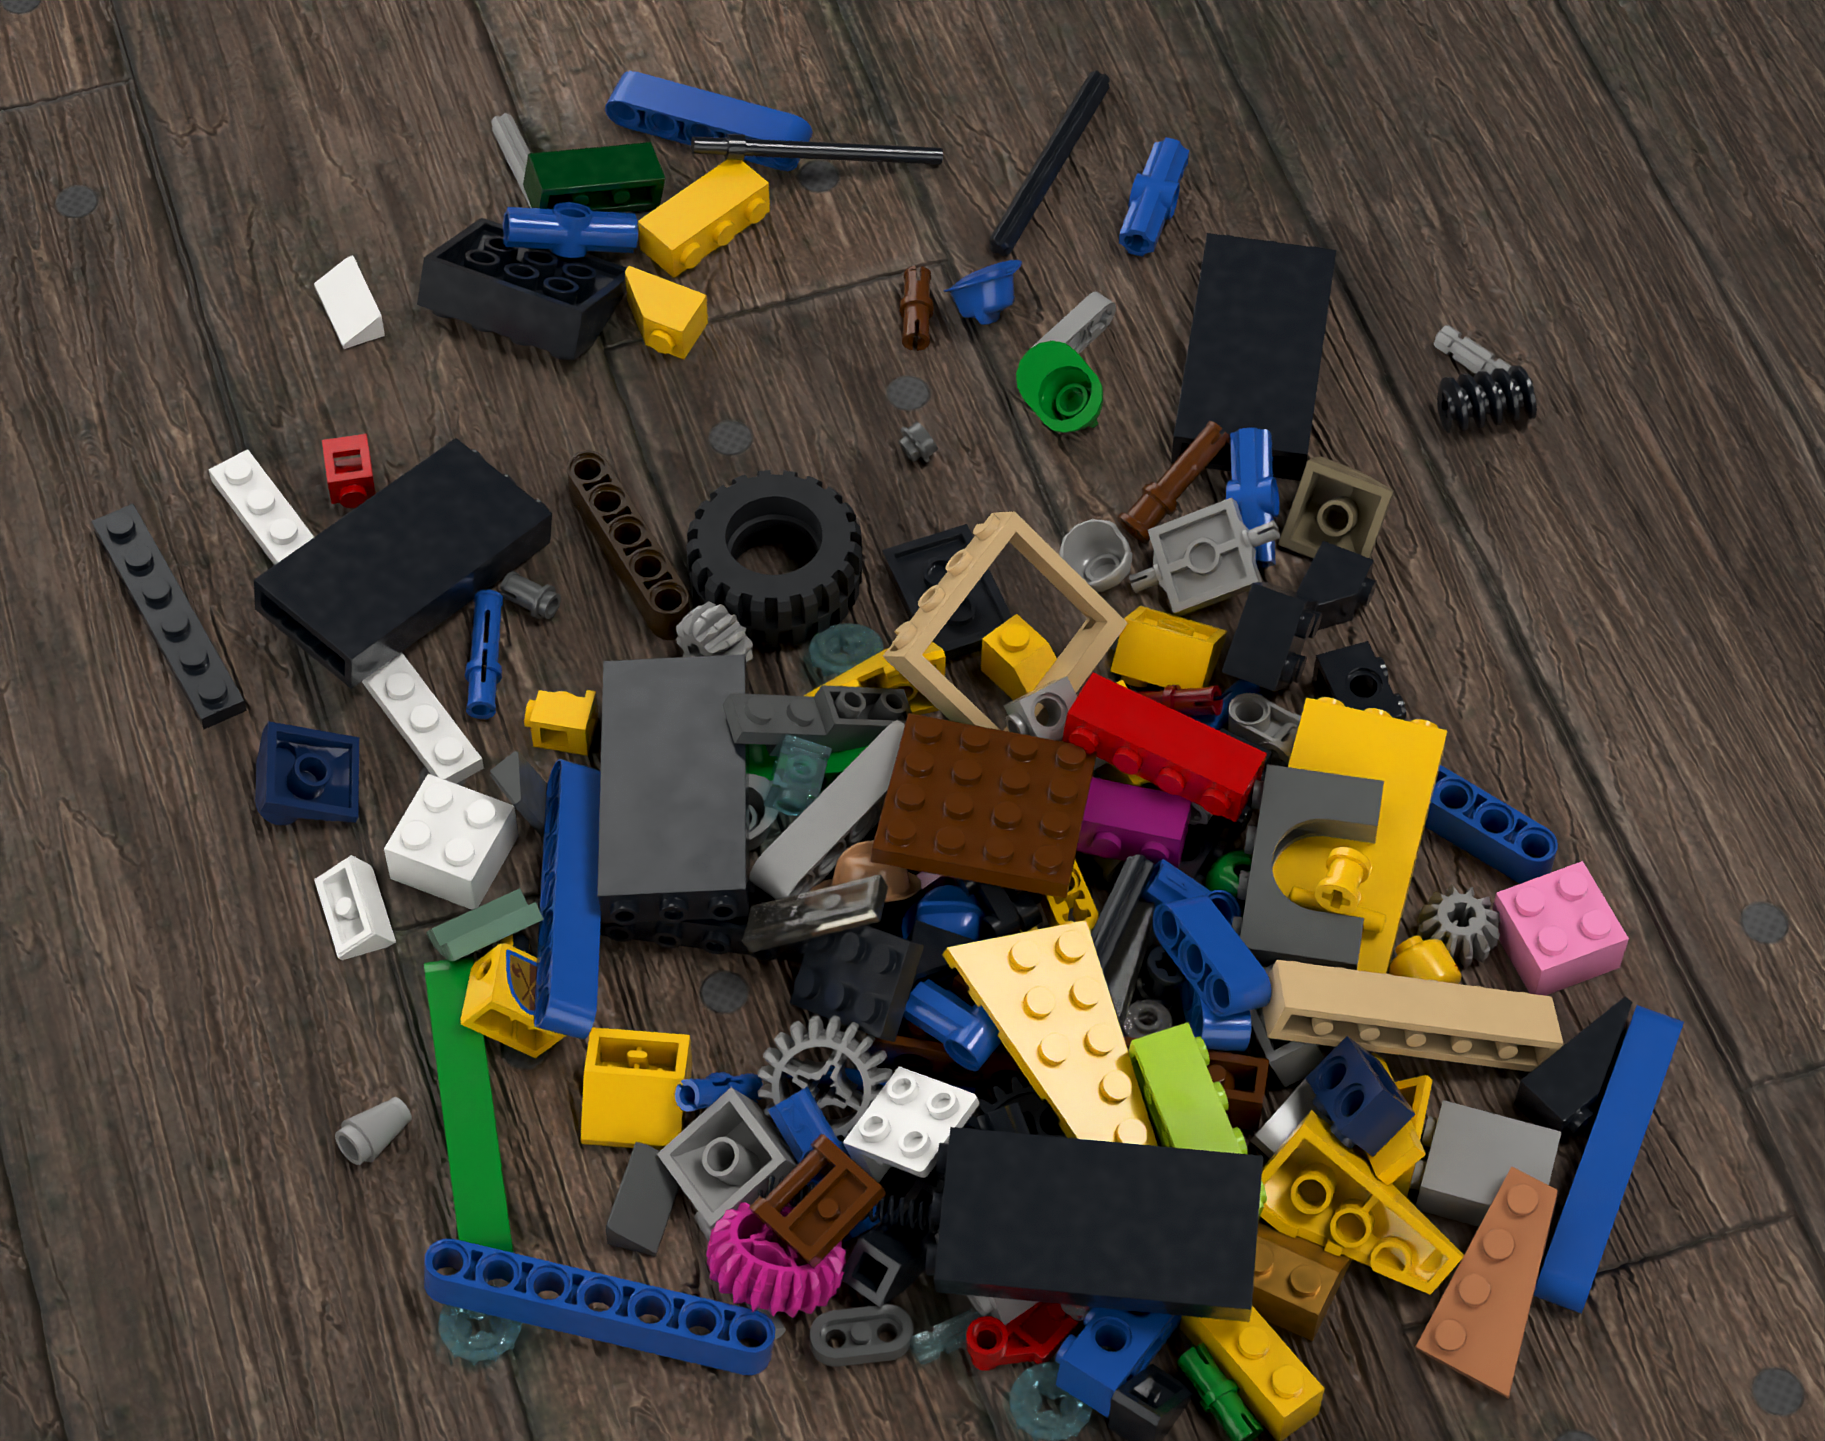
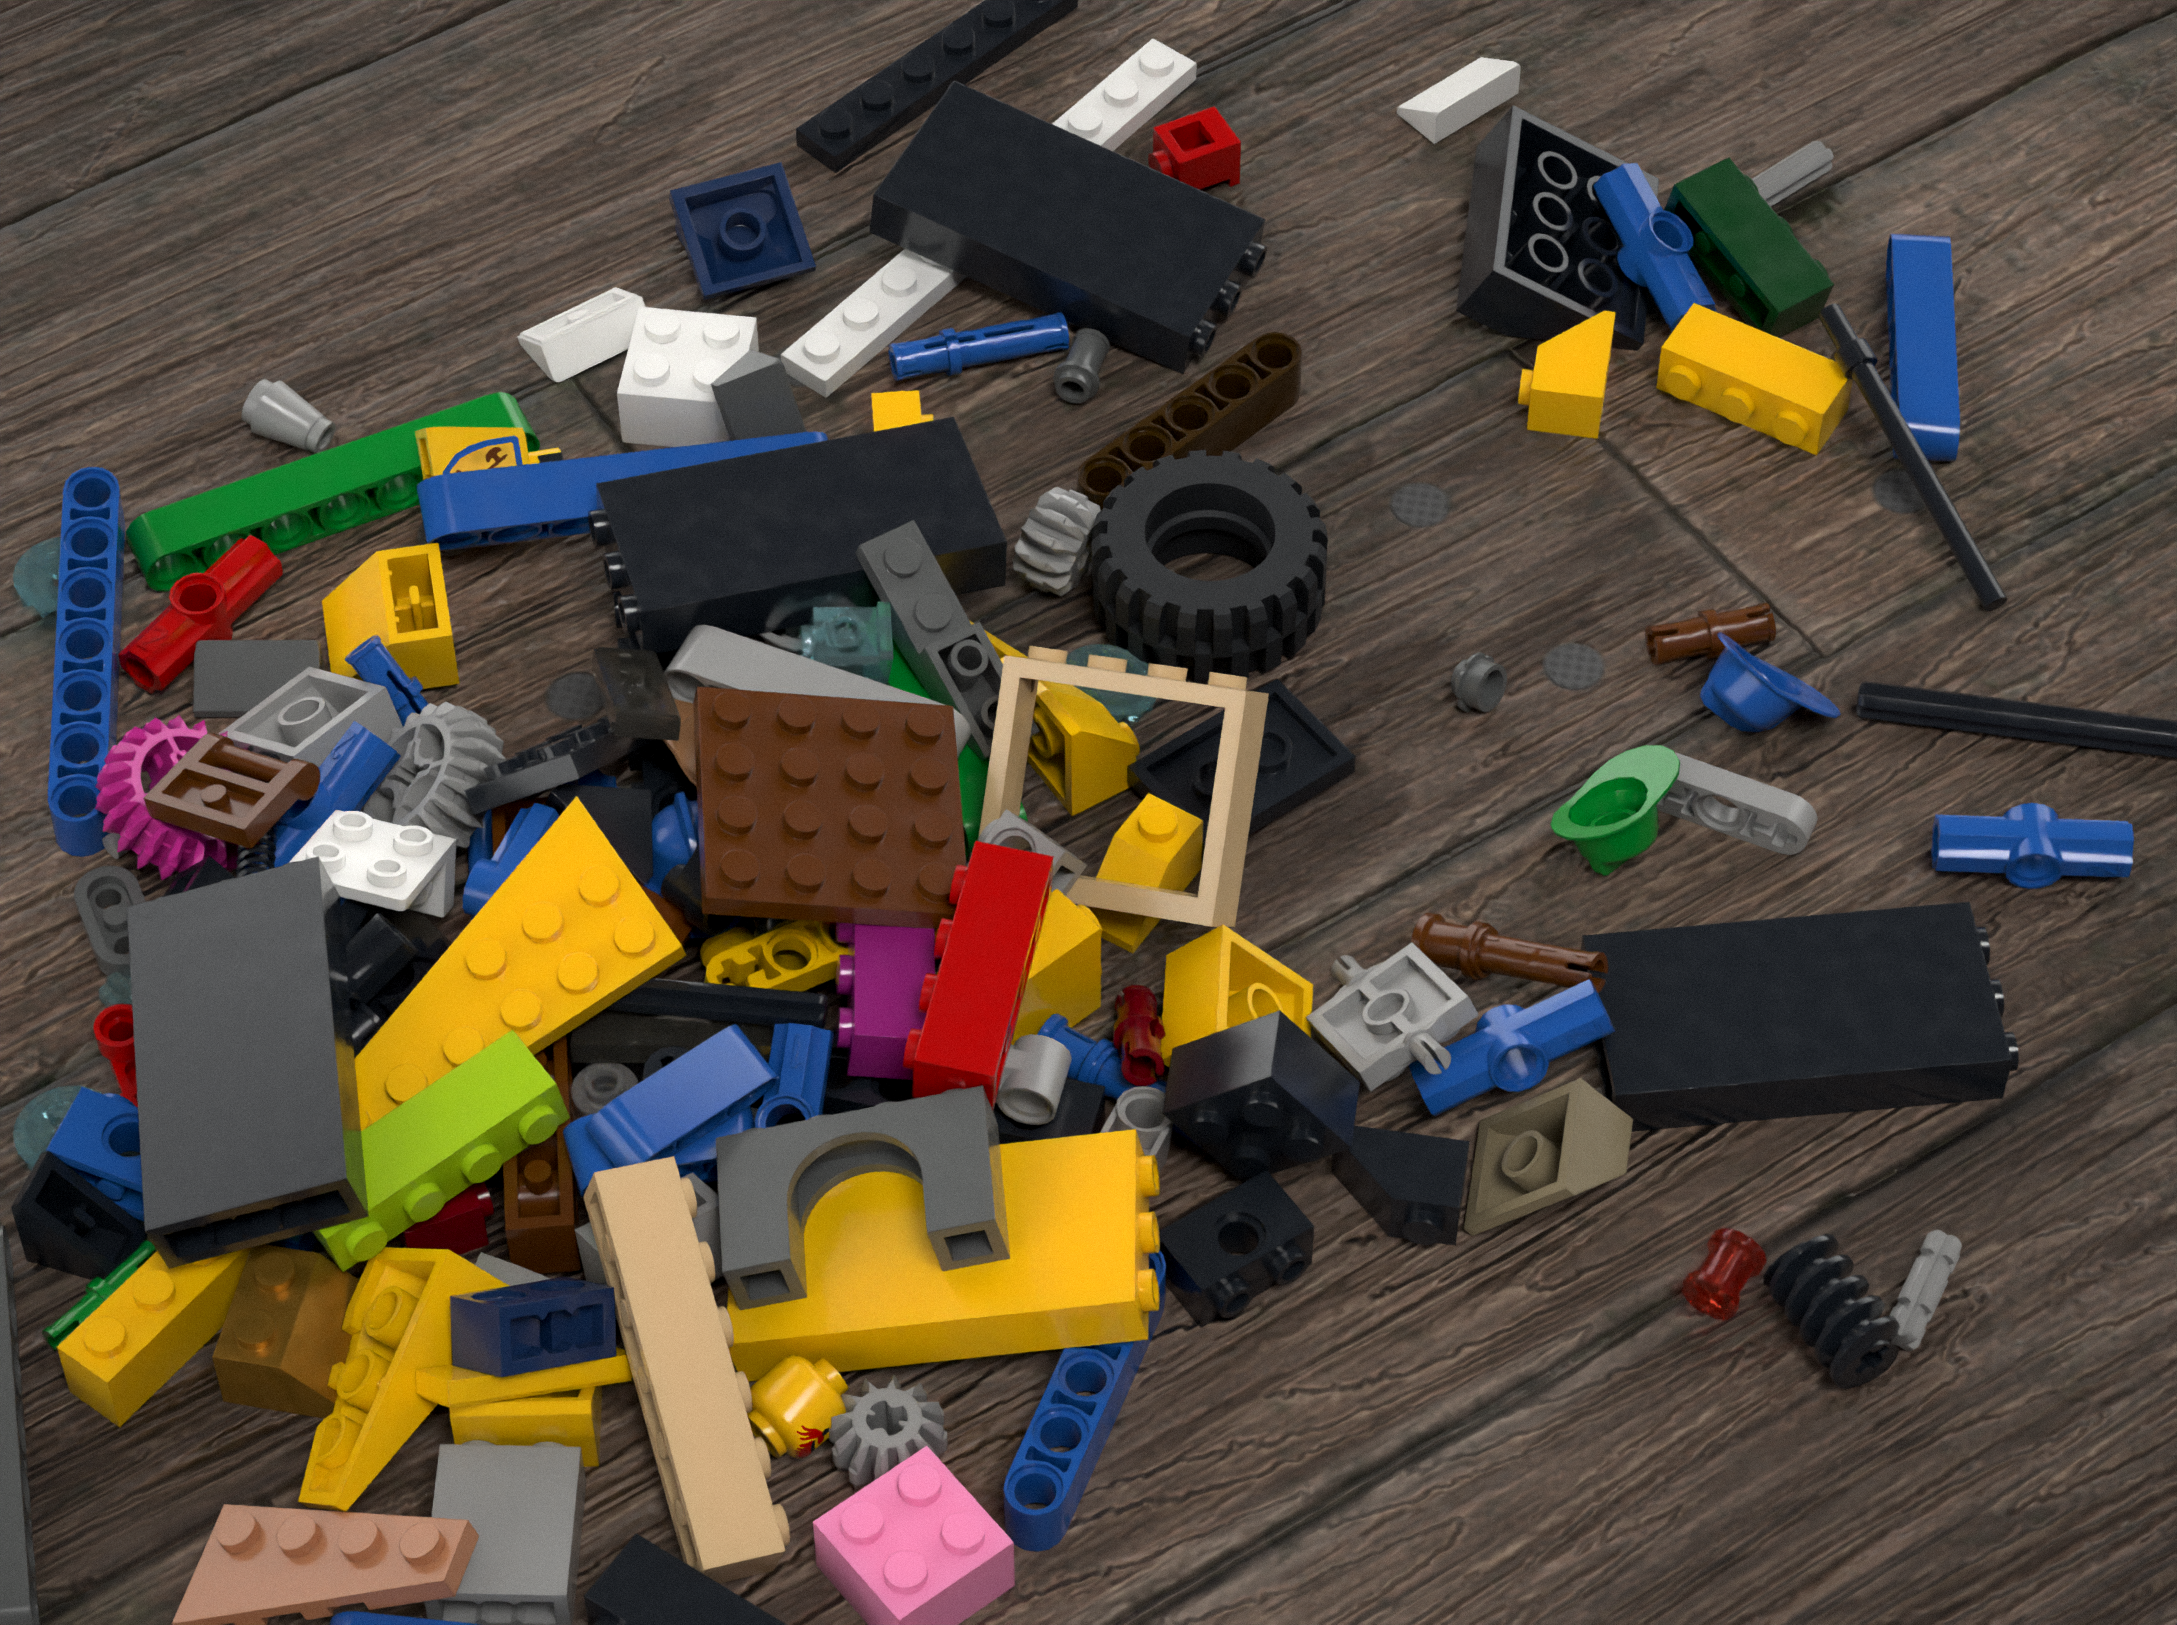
camera: 75 degrees right, 5 degrees down
sand green slope [426,888,544,961] -> none
light grey hair [1059,519,1133,592] -> none
yellow piece [1288,847,1387,933] -> none
none -> red piece [118,535,283,694]
none -> clear red bush [1682,1228,1767,1320]

